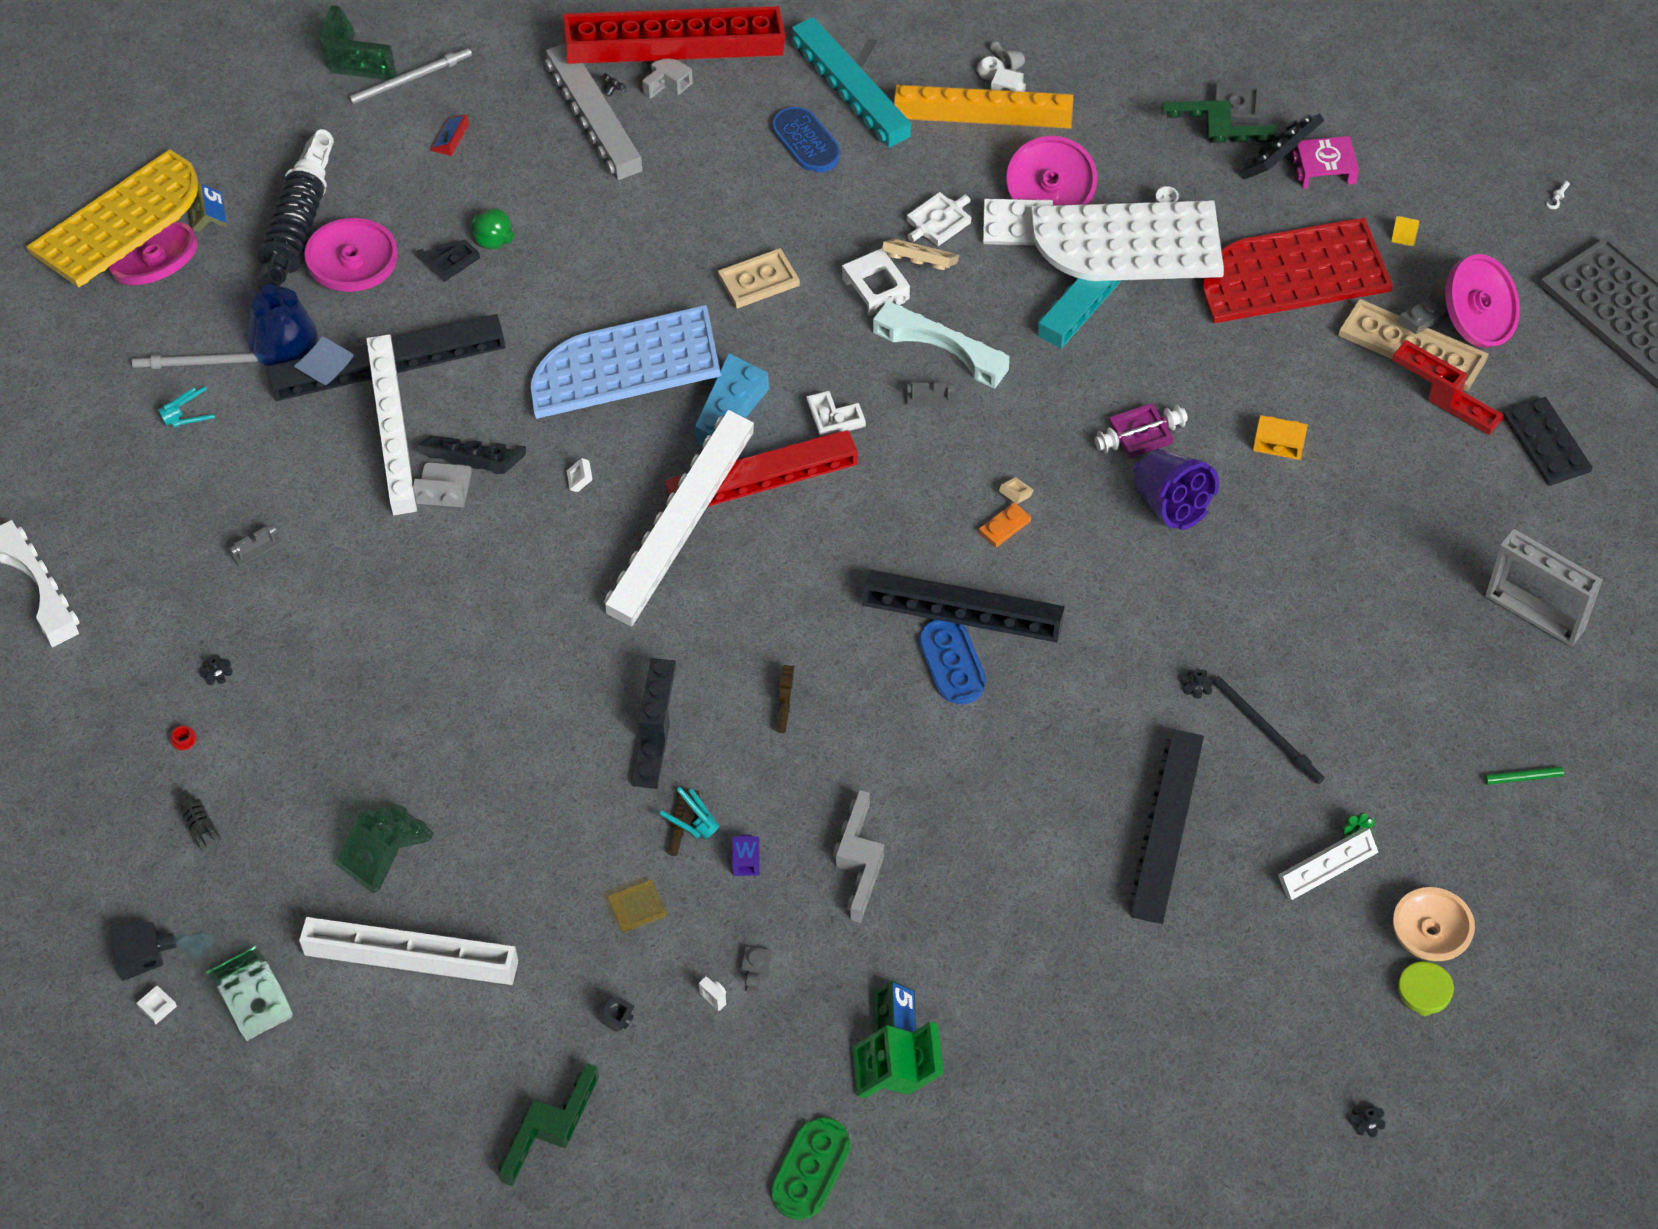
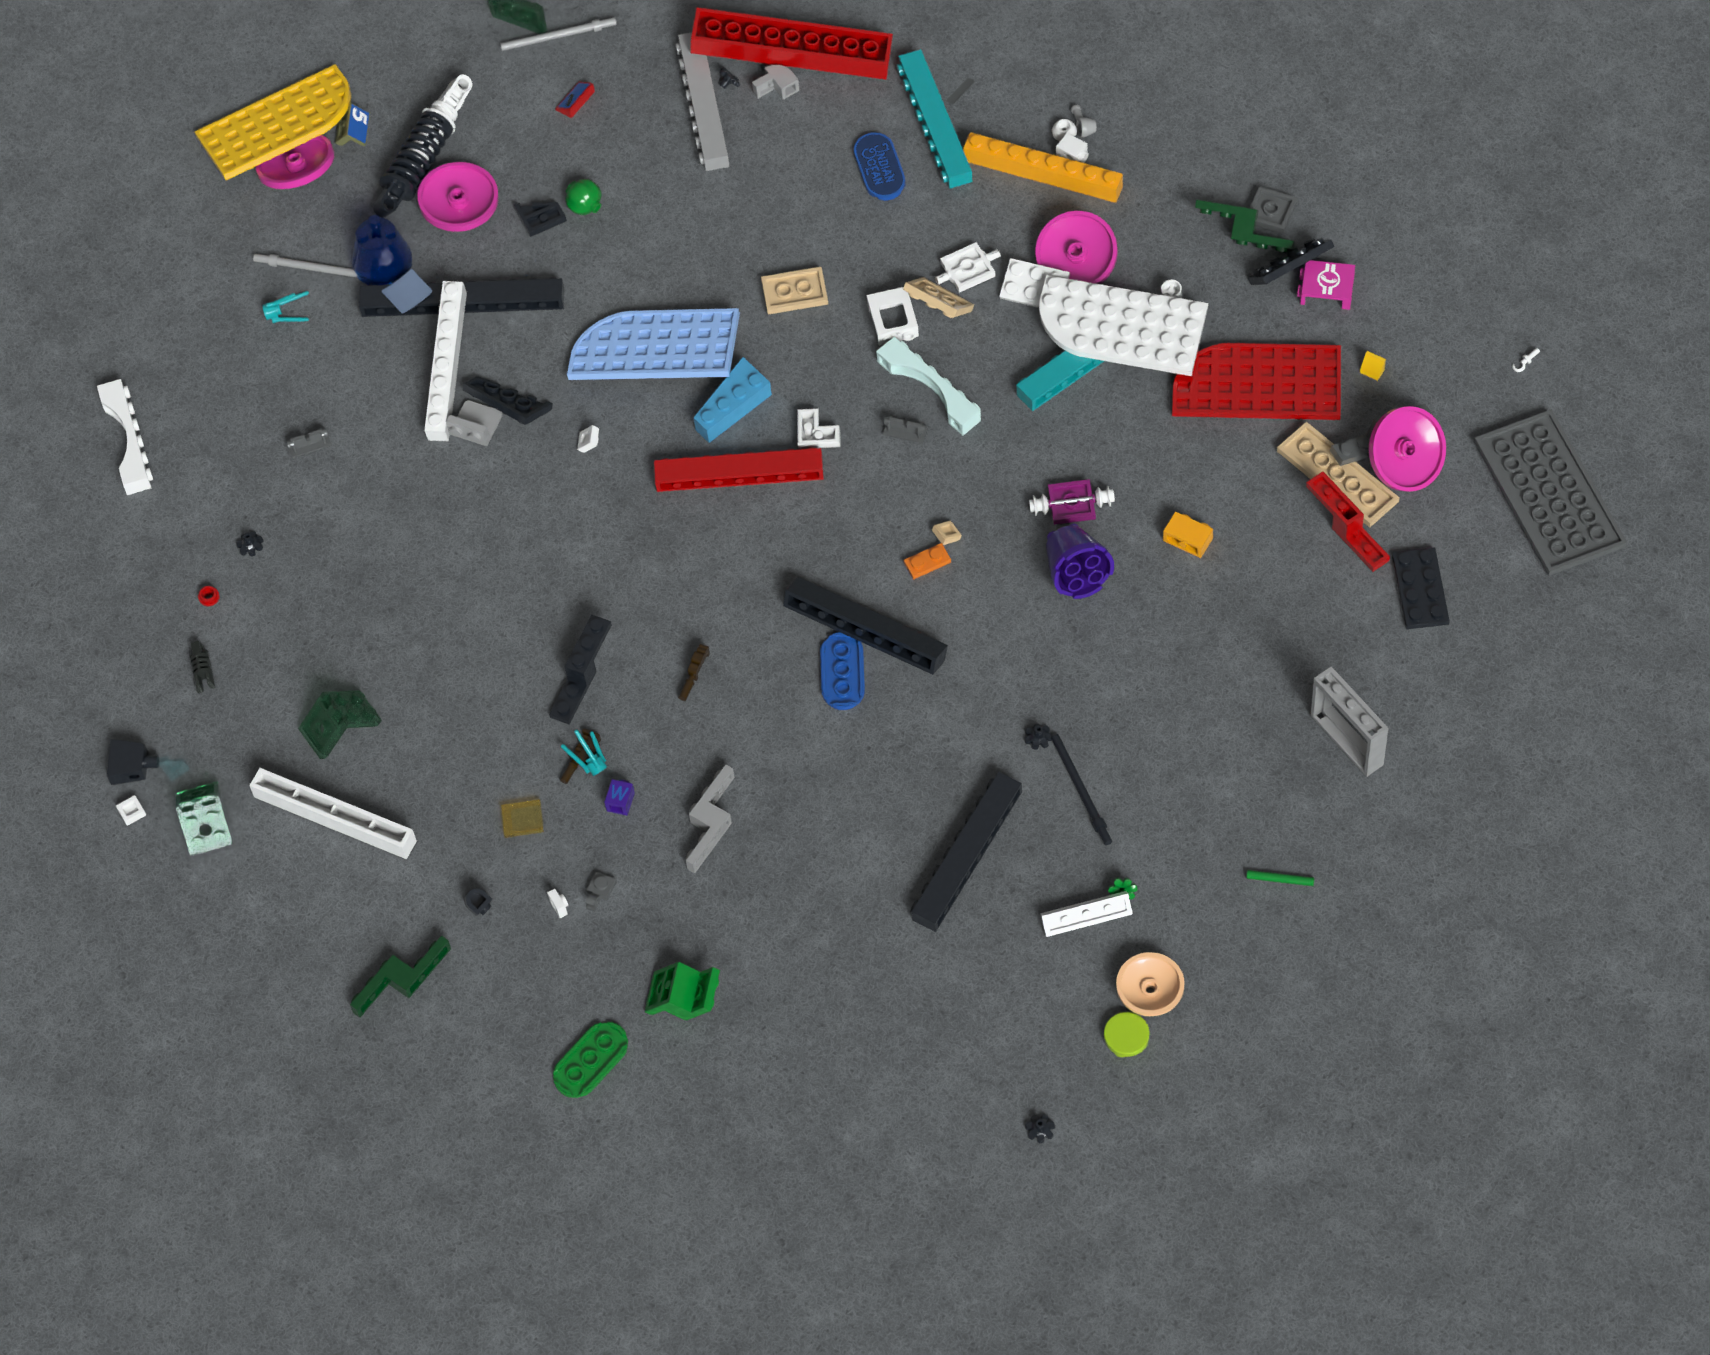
camera: 20 degrees right, 5 degrees up
white brick [604,410,754,626] -> none
panel [873,981,916,1033] -> none

